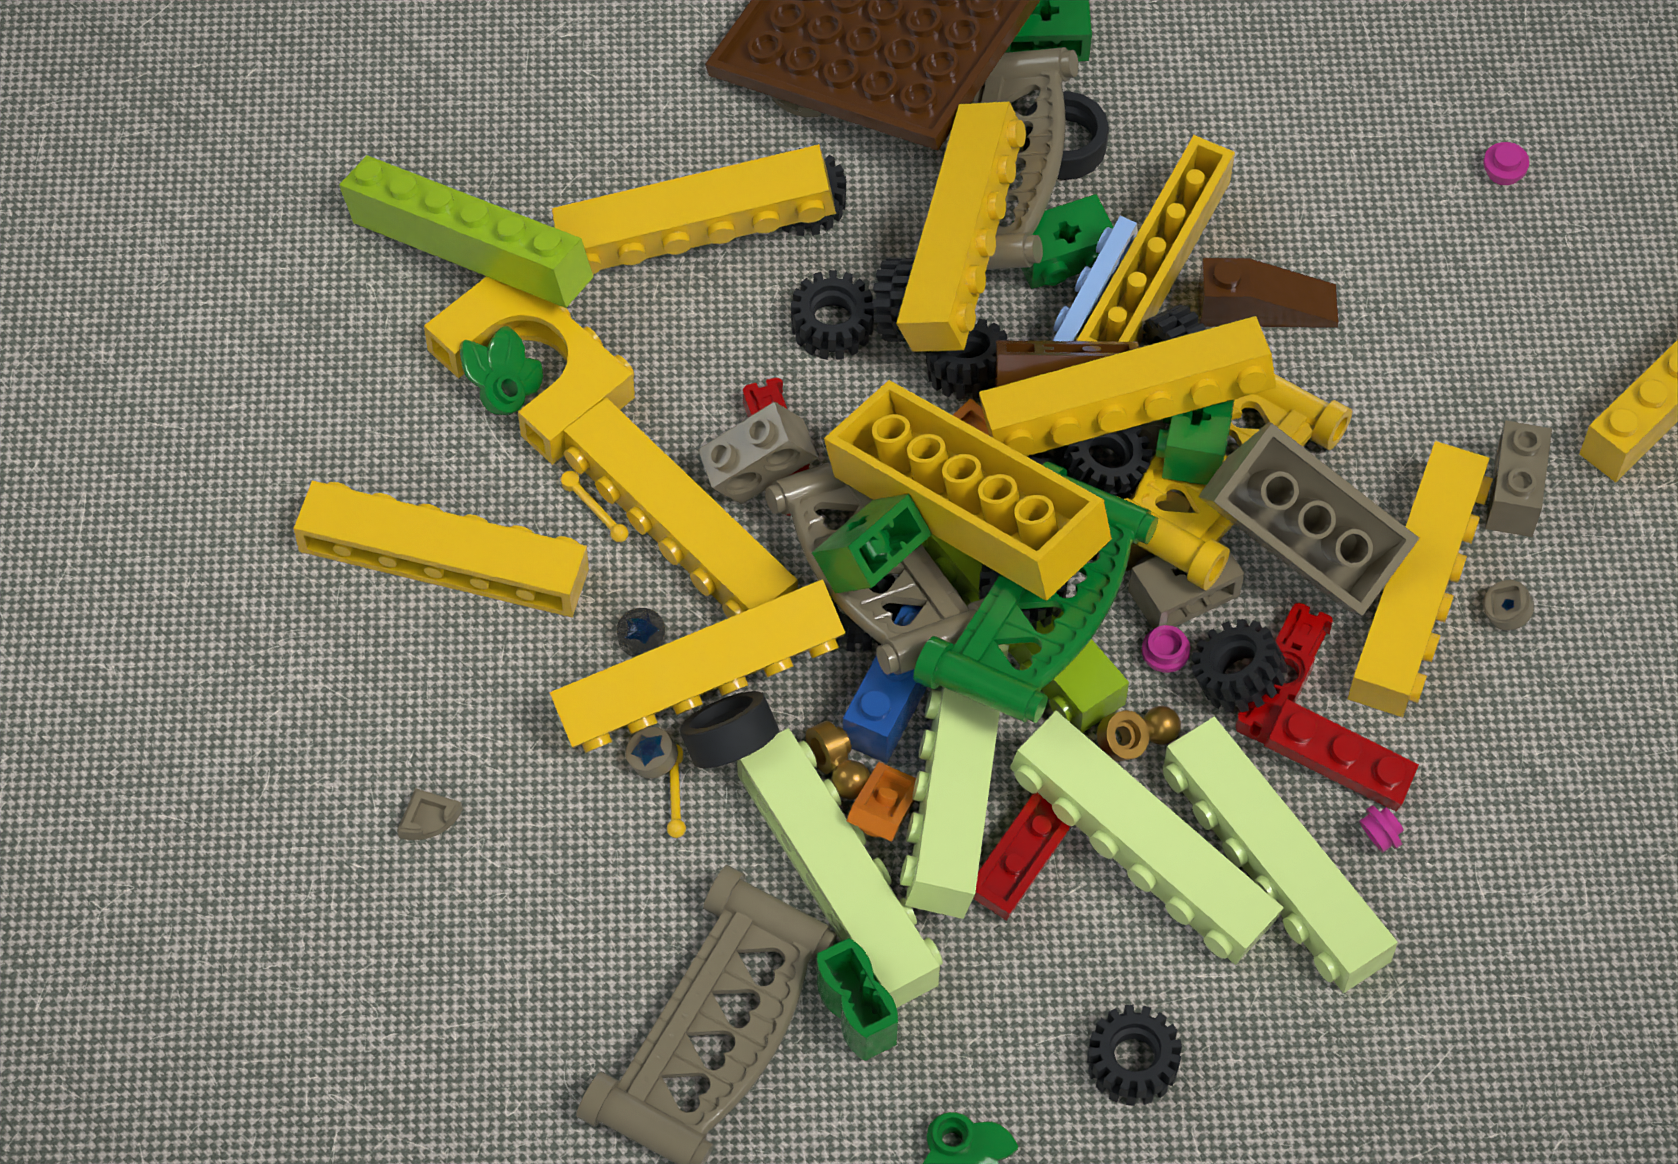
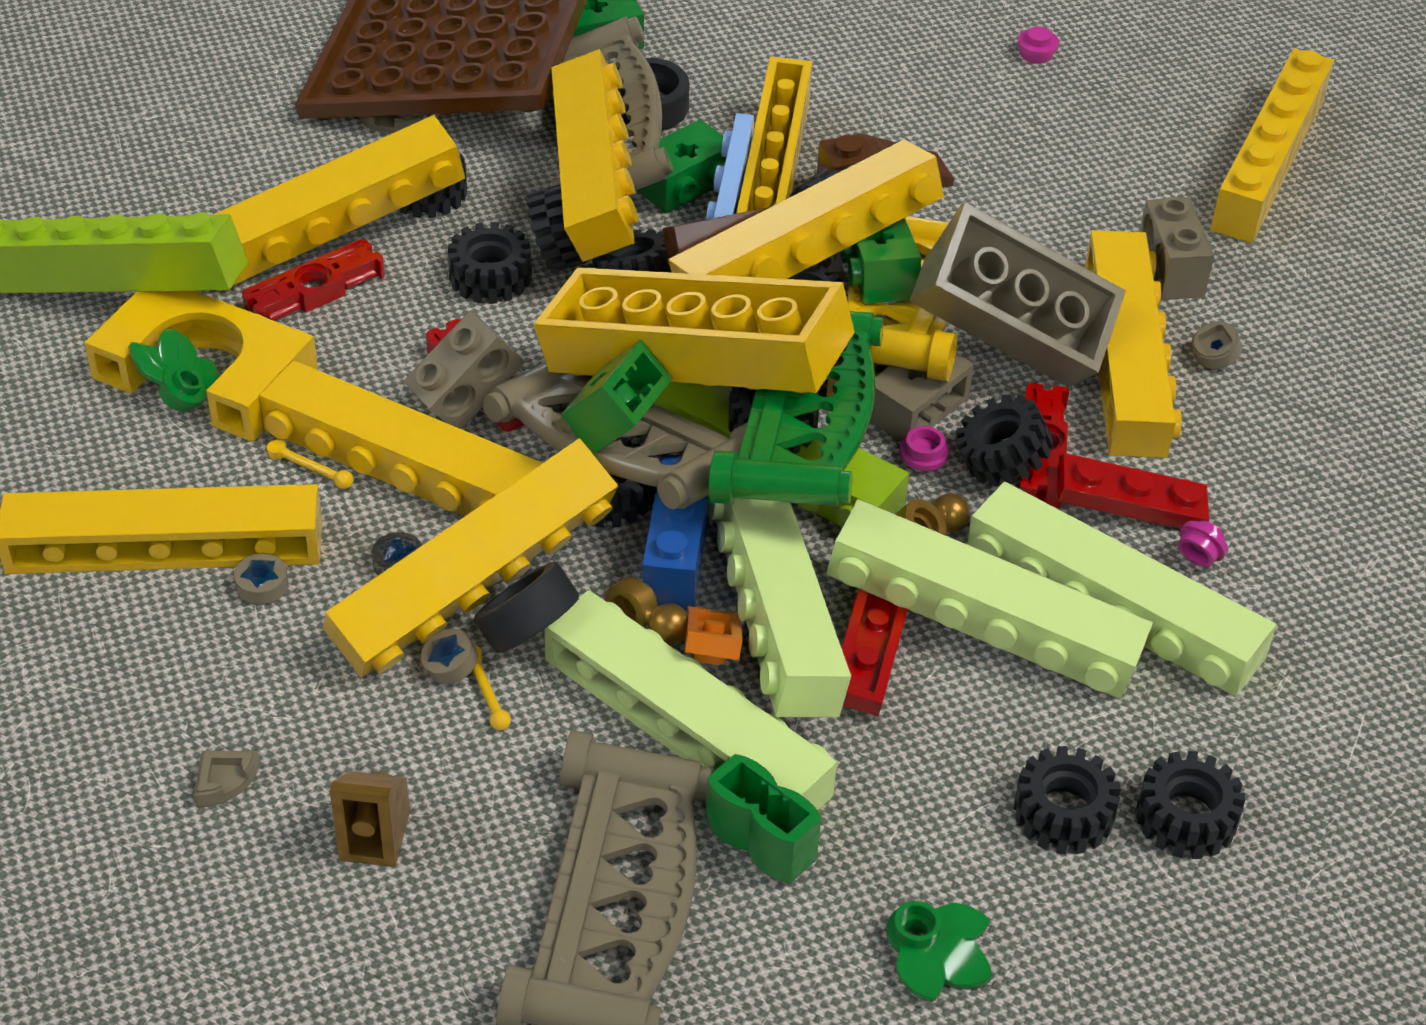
camera: 20 degrees left, 15 degrees down
none -> dark tan tile [234,554,289,605]
none -> red piece [242,239,385,321]
none -> pearl gold slope [330,771,410,867]
none -> black tyre [1136,751,1245,859]

